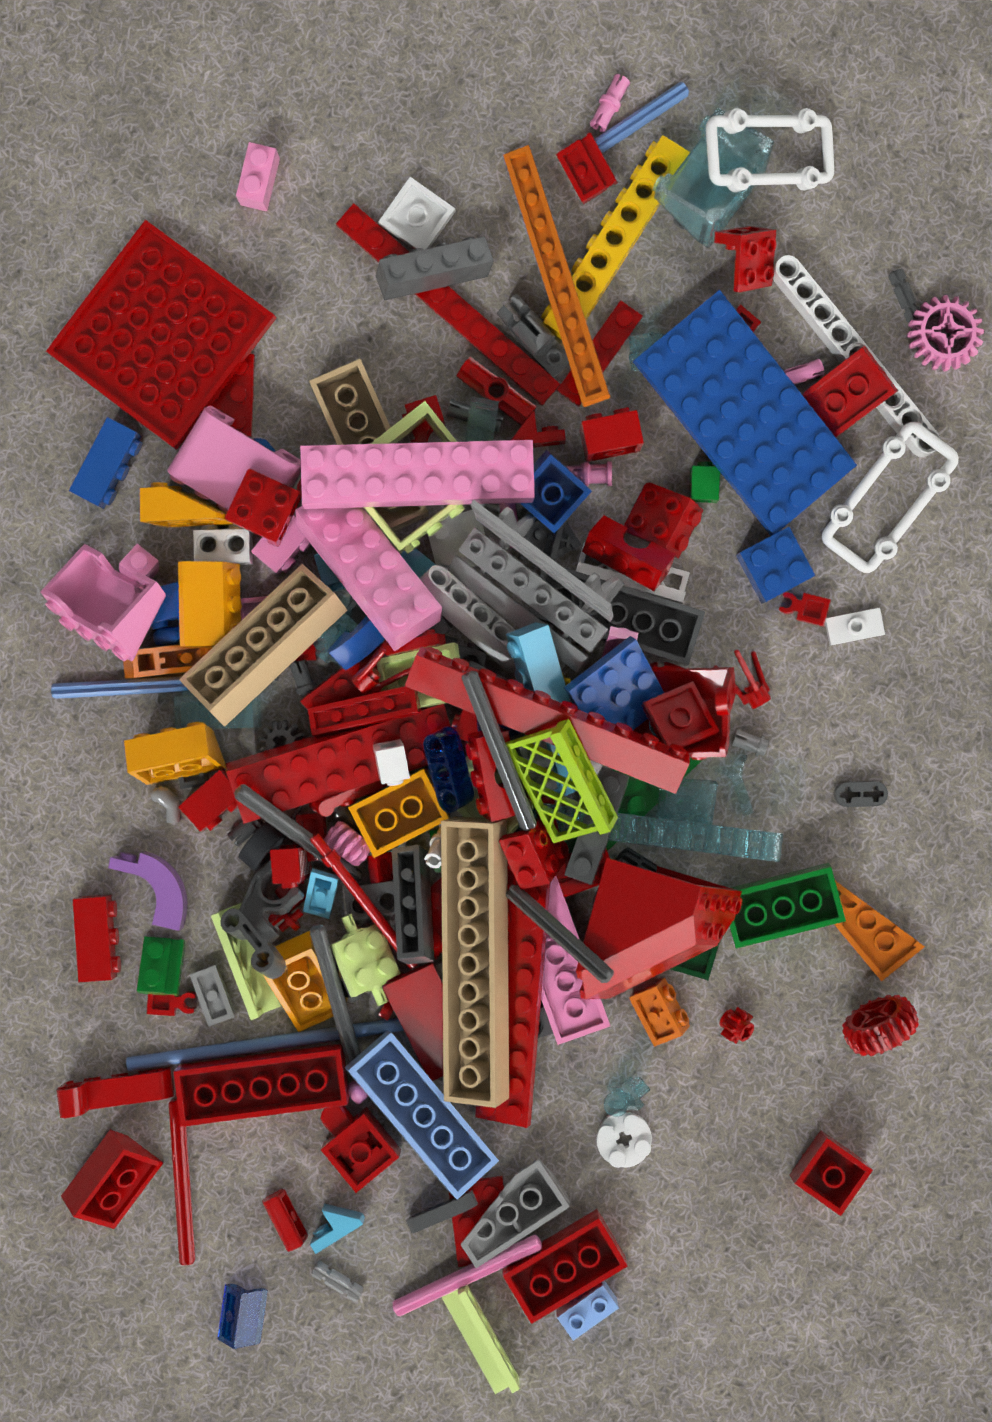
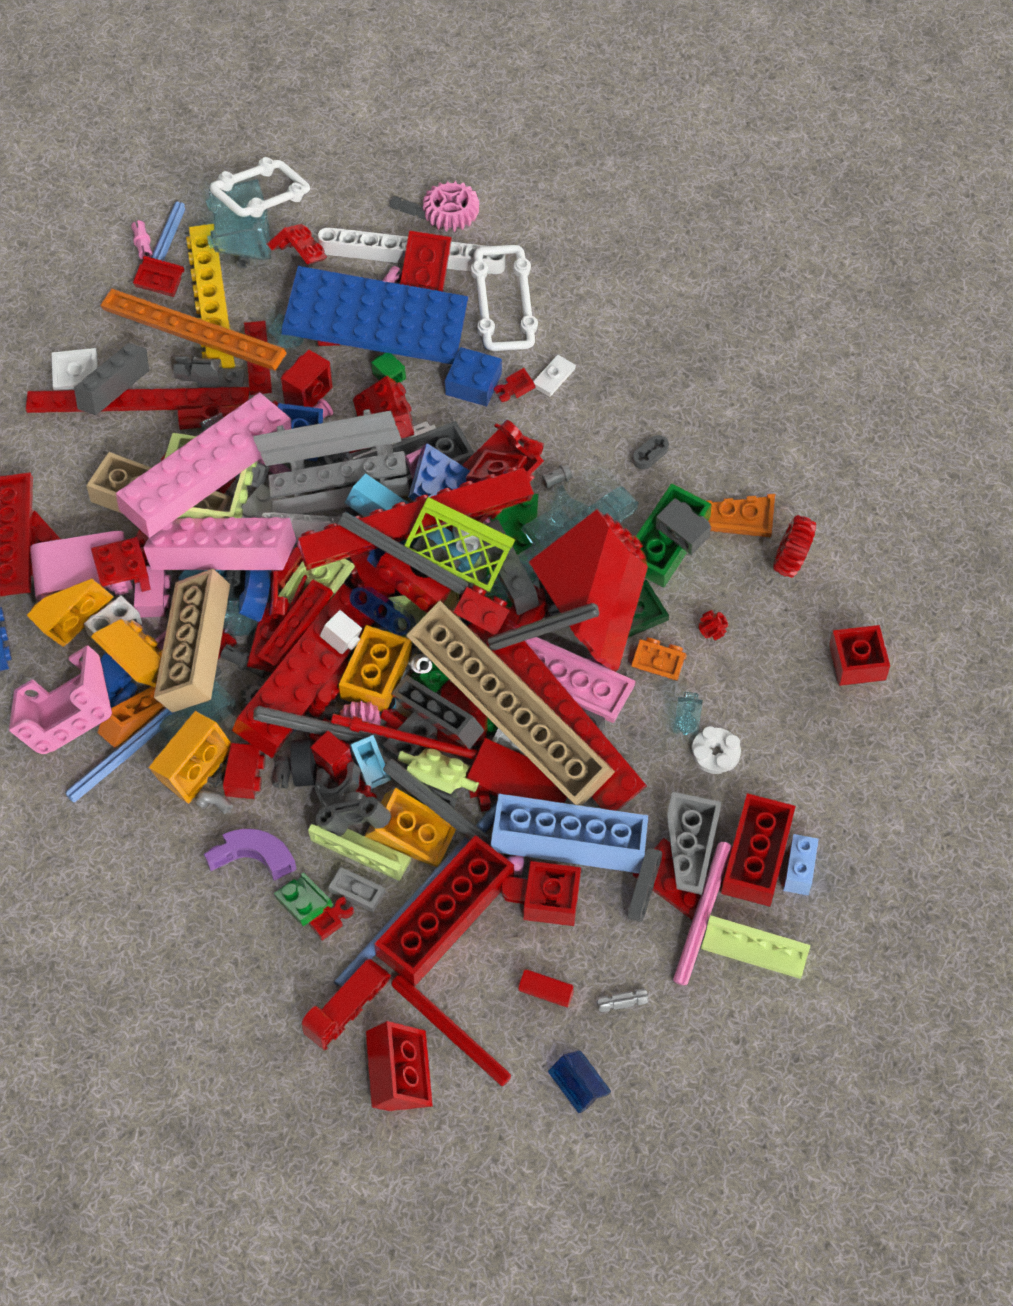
camera: 40 degrees left, 30 degrees down
red brick [73,894,121,983] -> none
bright pink brick [119,544,159,582] -> none
medium azure slope [310,1204,365,1254] -> none
none -> dark grey brick [656,498,711,555]

